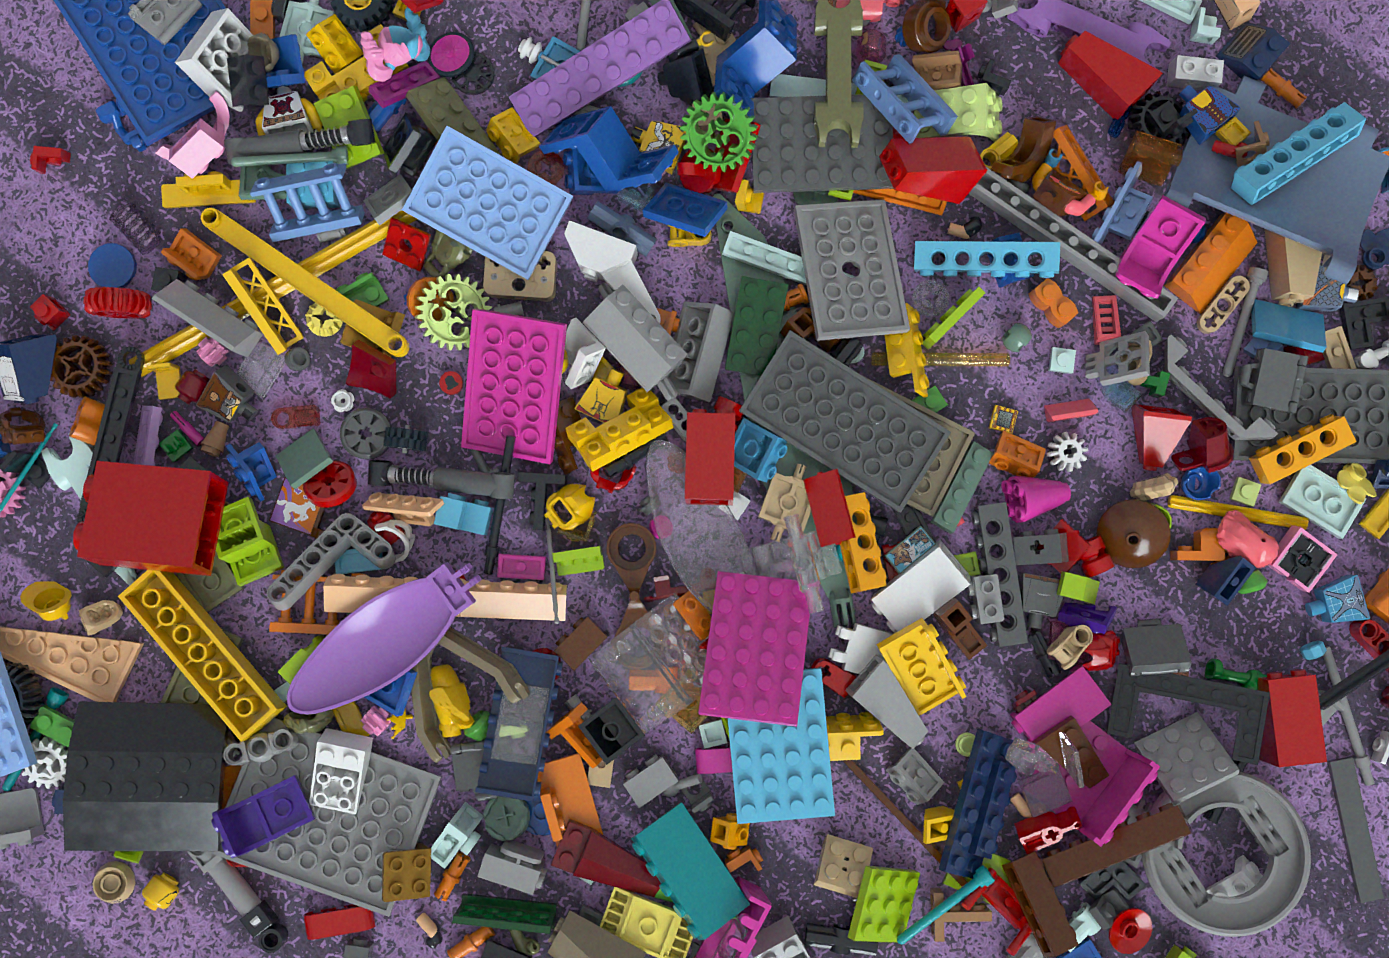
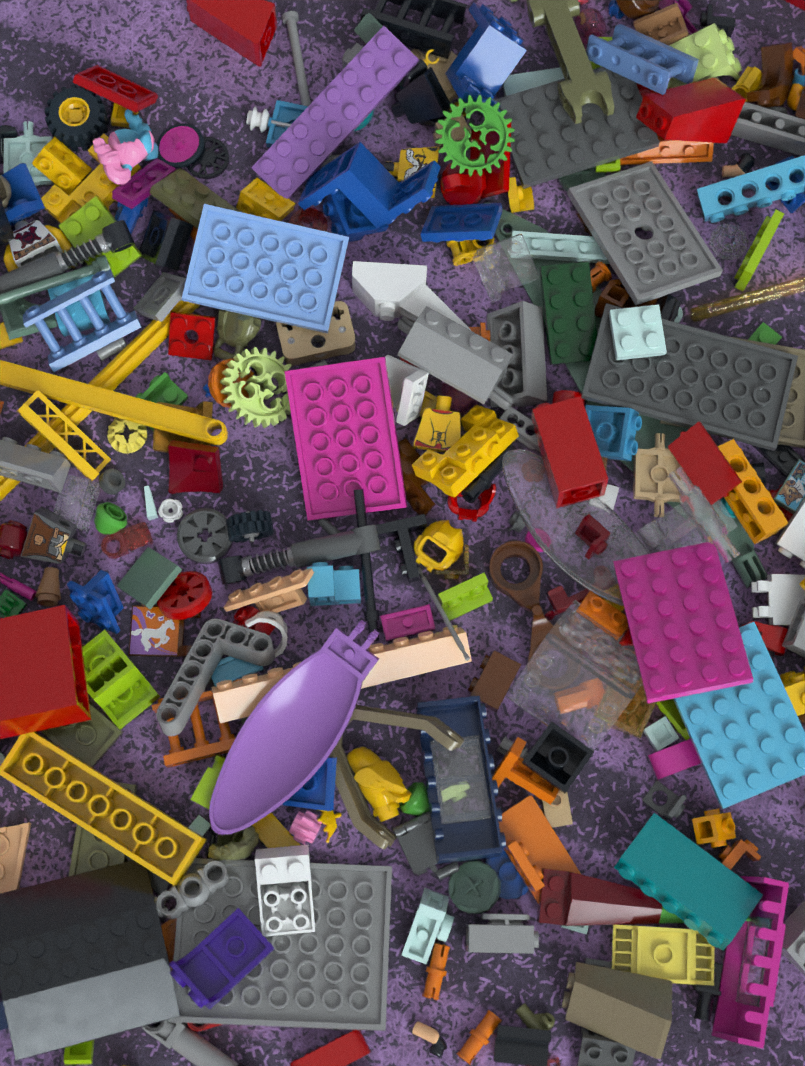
camera: 20 degrees left, 10 degrees down
bright pink gear [196,337,229,367] -> none
pearl gold bracket [382,843,431,902] -> none
red tile [439,371,464,395] -> none
dark green fence [452,893,557,934] -> none
sand blue piece [587,201,657,257] -> none
clear light blue bracket [618,187,654,214] -> none
light grey brick [623,754,679,808] -> none
light grey bar [662,774,703,797] -> none
yellow bracket [885,303,929,398] -> none
none -> bright green cone [94,502,127,535]
none -> light aqua piece [144,485,158,520]
none -> clear bracket [473,234,539,303]
none -> dark red bracket [575,514,611,560]
none -> light aqua plate [608,305,667,360]

